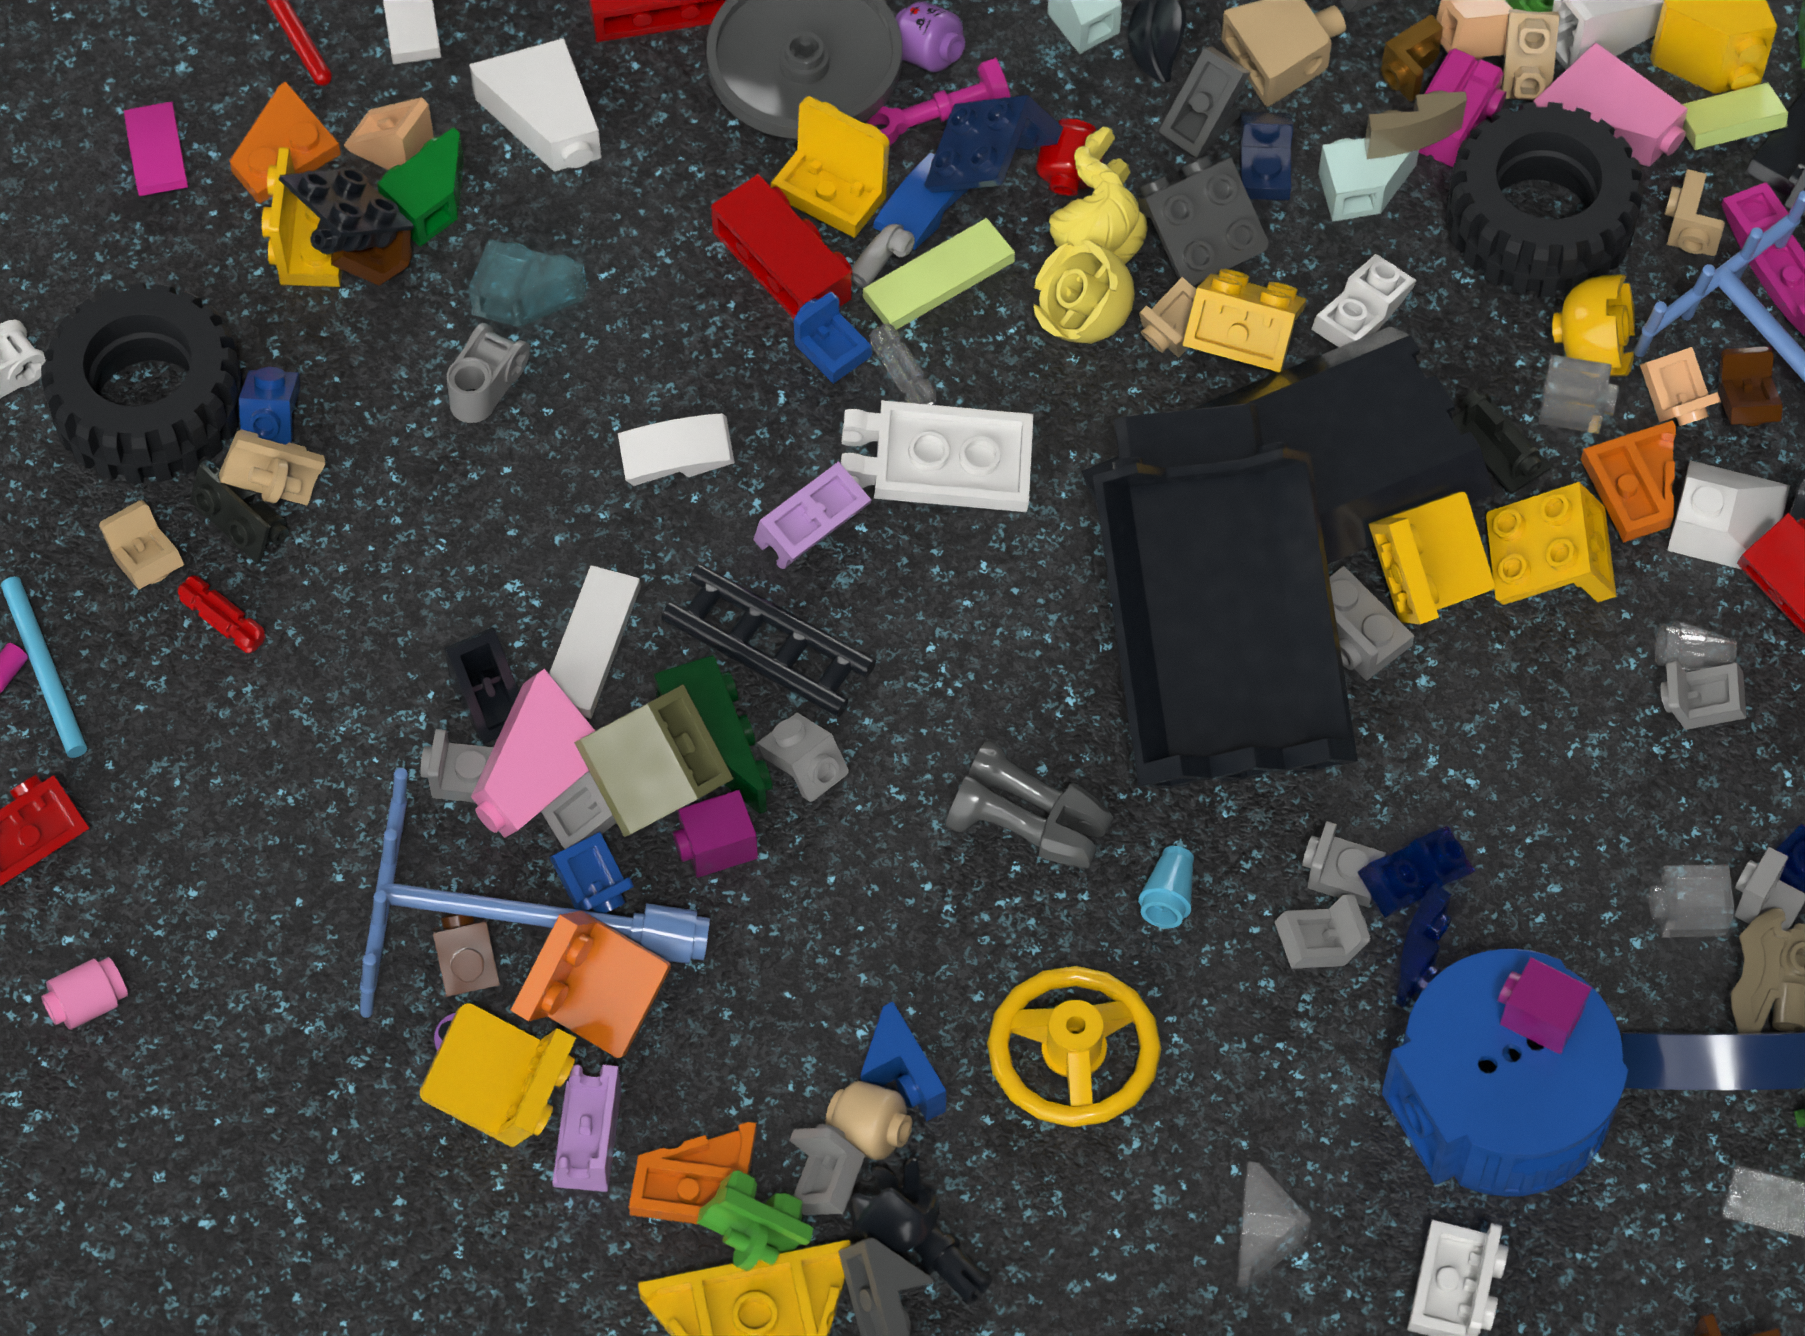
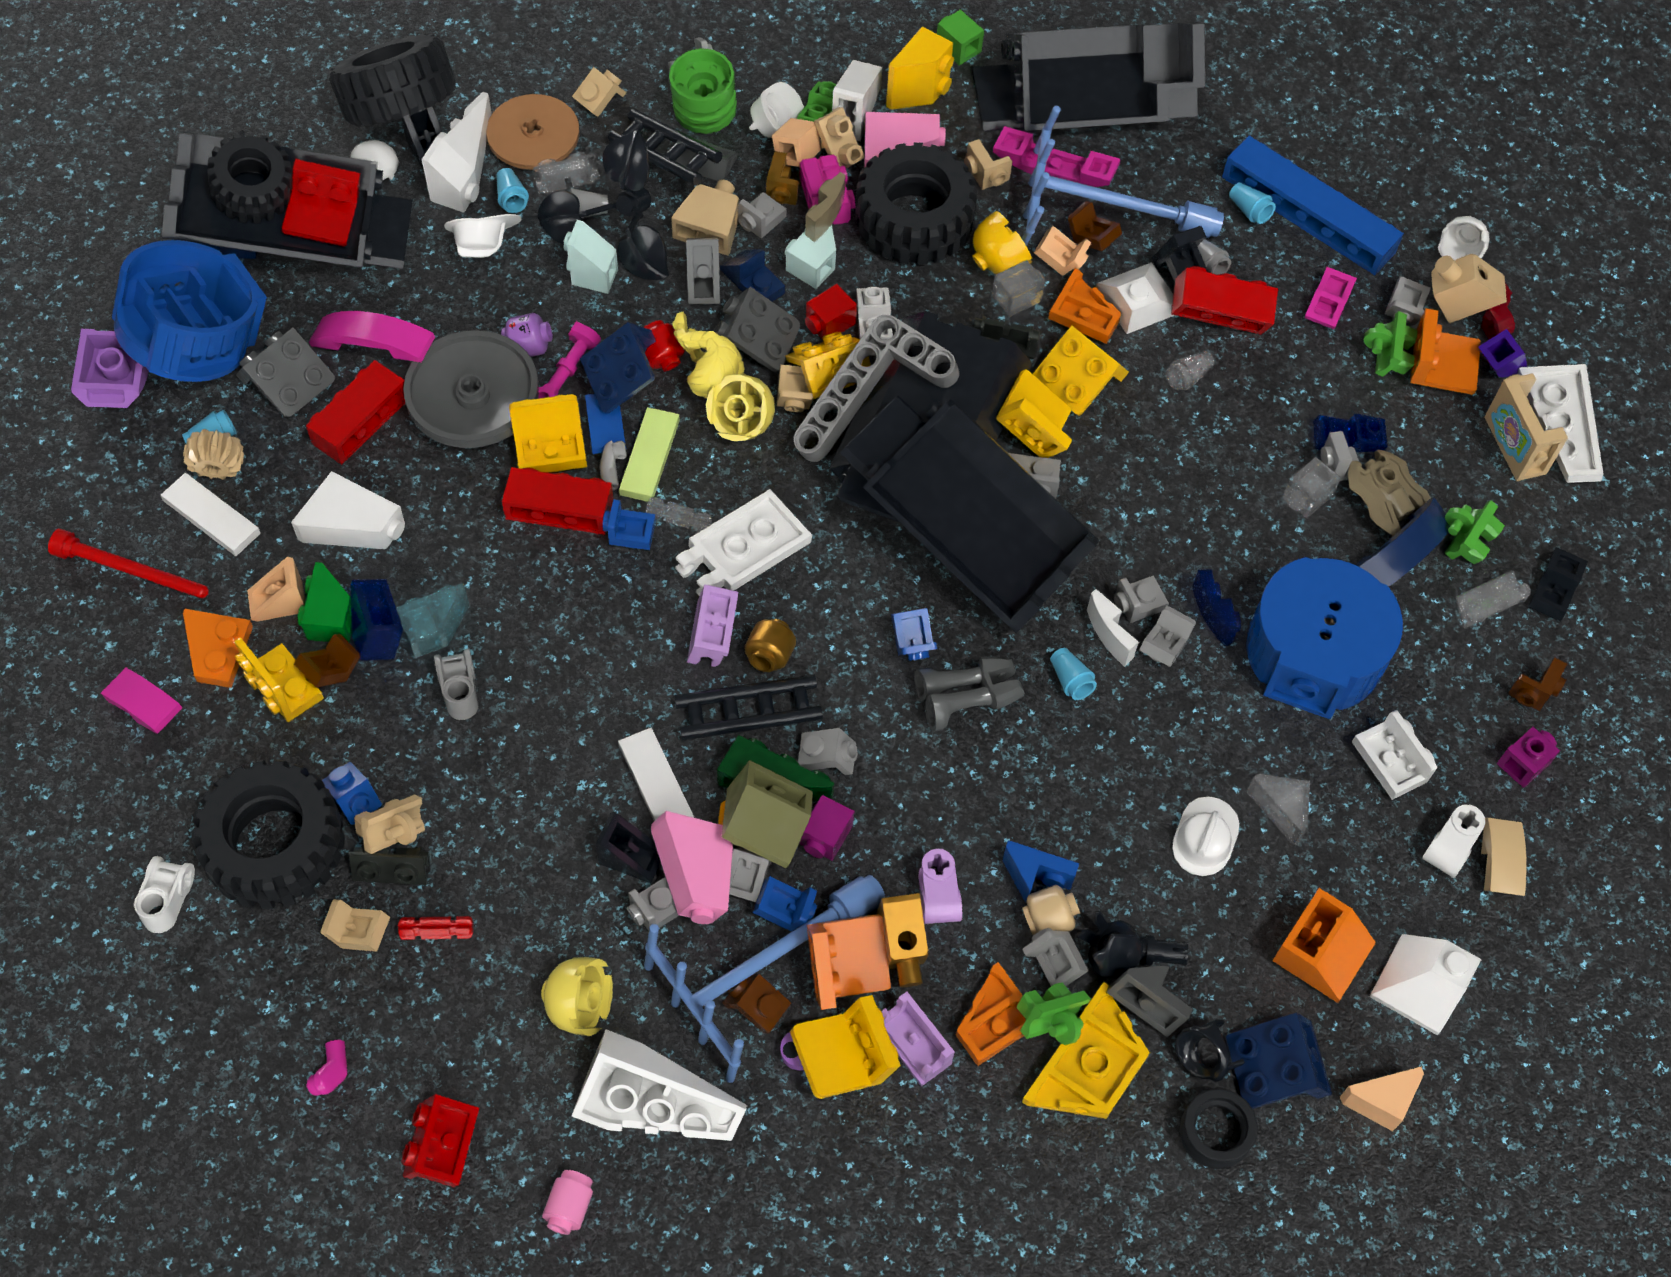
camera: 45 degrees left, 0 degrees up
medium azure bar [1,576,87,758] -> none
black hinge [278,167,414,254] -> none
white slope [618,413,735,486] -> none
yellow piece [987,966,1162,1127] -> none
clear blue slope [1358,826,1475,918] -> none
magenta brick [1498,957,1592,1055] -> none
light grey bracket [1661,661,1746,730] -> none
yellowish green tile [1682,82,1788,150] -> none
none -> clear blue slope [351,579,403,660]
none -> light yellow cylinder [541,957,613,1036]
none -> white wedge [572,1030,747,1141]
none -> light grey bracket [738,192,787,239]
none -> pearl gold head [745,619,796,672]
none -> light grey beam [794,314,959,462]
none -> red brick [805,284,857,340]
none -> torso [876,893,928,987]
none -> bracket [891,608,937,661]
none -> lavender piece [918,849,962,924]
none -> white slope [1087,589,1139,667]
none -> white piece [1172,796,1239,876]

